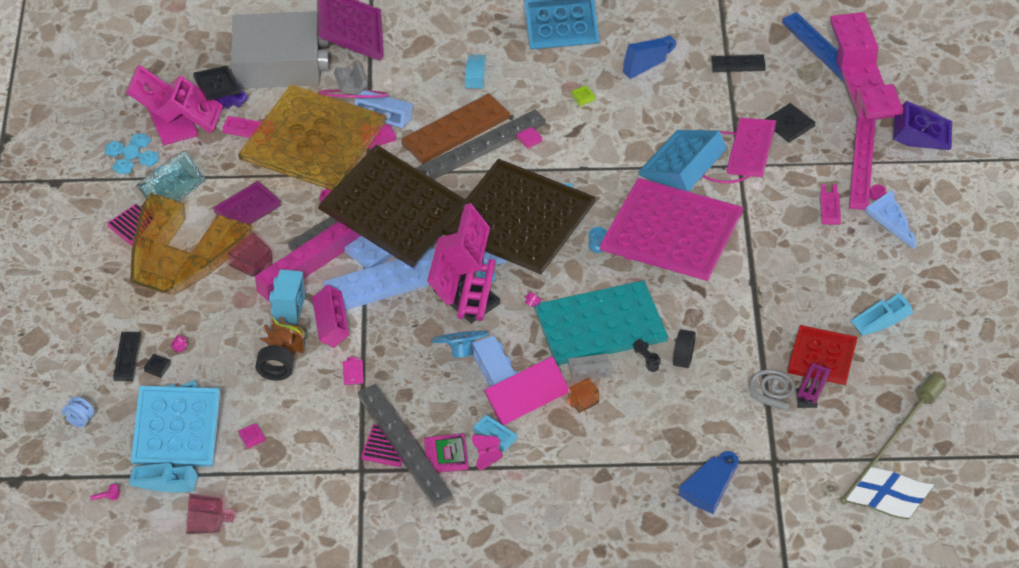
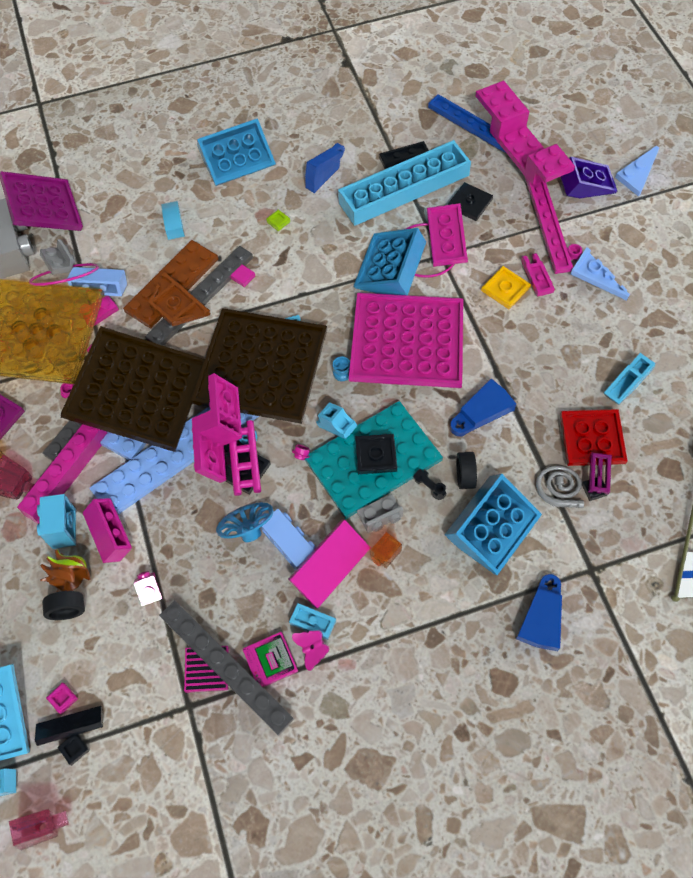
camera: 15 degrees left, 15 degrees up
none -> black tile [35,706,103,746]
none -> black tile [57,734,90,766]
none -> dark orange wing [148,272,211,326]
none -> medium azure brick [316,402,357,439]
none -> medium azure brick [338,140,471,226]
none -> black plate [355,434,397,475]
none -> dark azure slope [444,474,542,575]
none -> blue piece [450,378,516,437]
none -> yellow tile [481,266,531,309]
none -> light blue wing [615,146,659,197]

